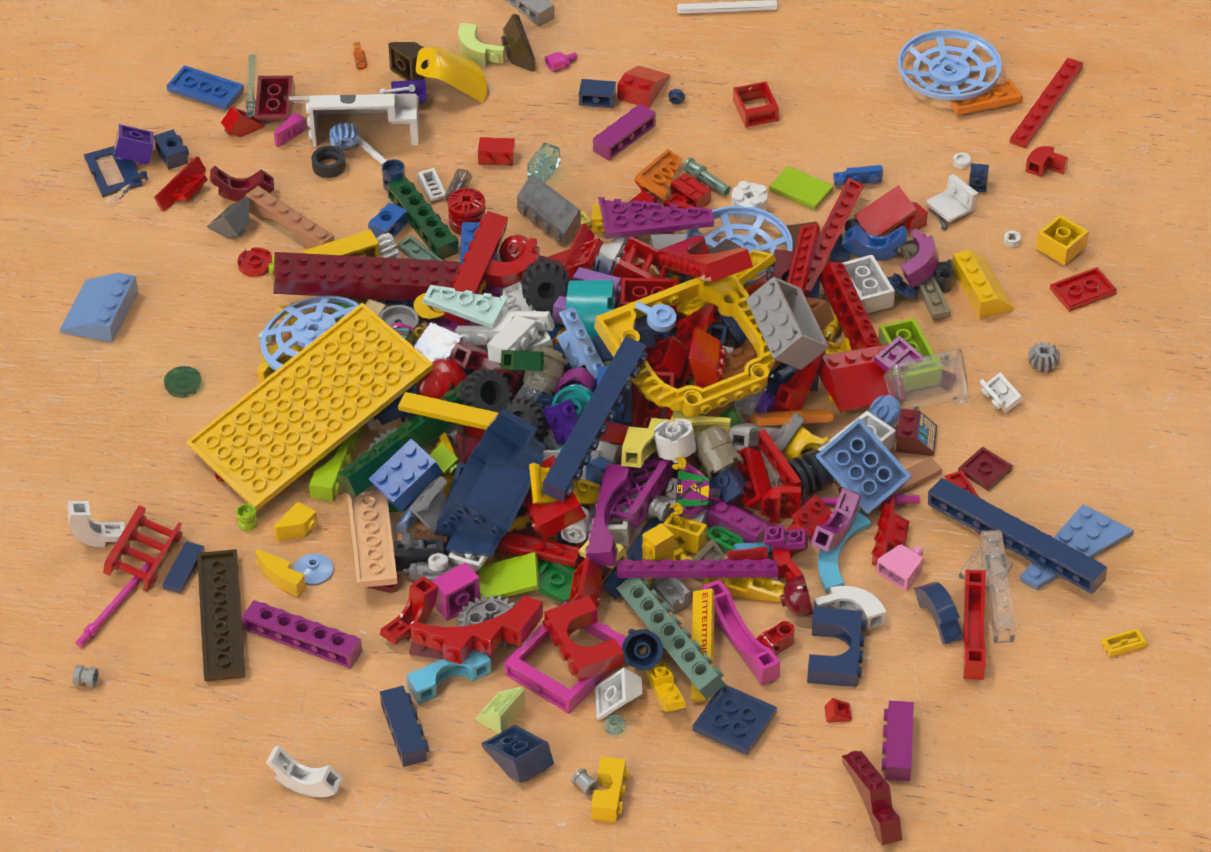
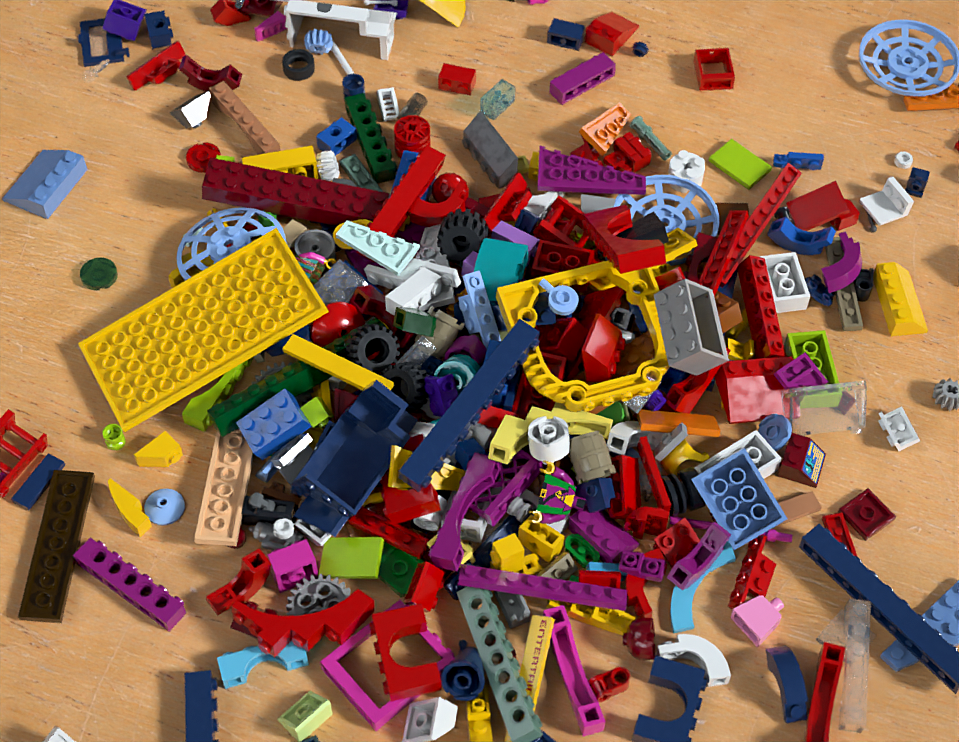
camera: 10 degrees right, 10 degrees up
dark blue tile [829,233,850,263] -> none
white bush [1004,231,1021,248] -> none

